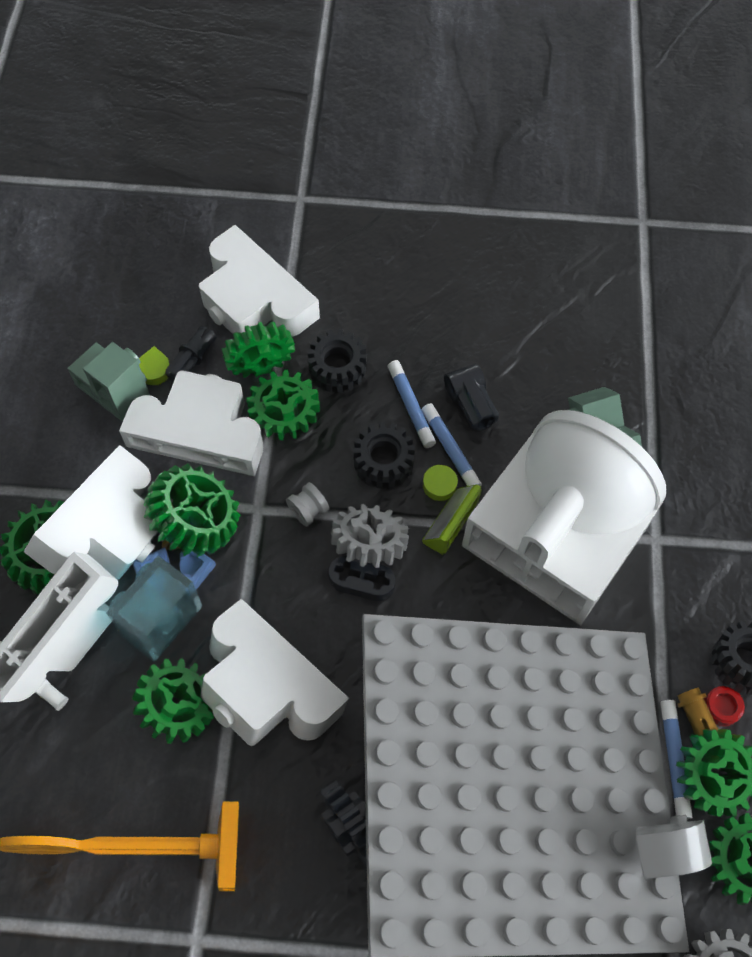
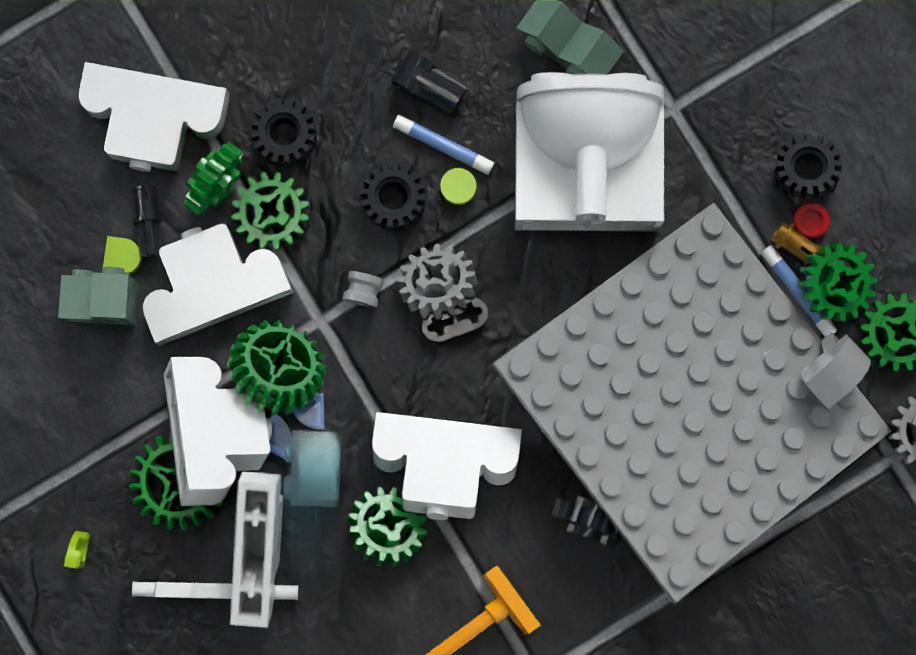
camera: 30 degrees left, 20 degrees up
medium blue bar [387,360,436,448] -> none
lime slope [422,484,481,555] -> none

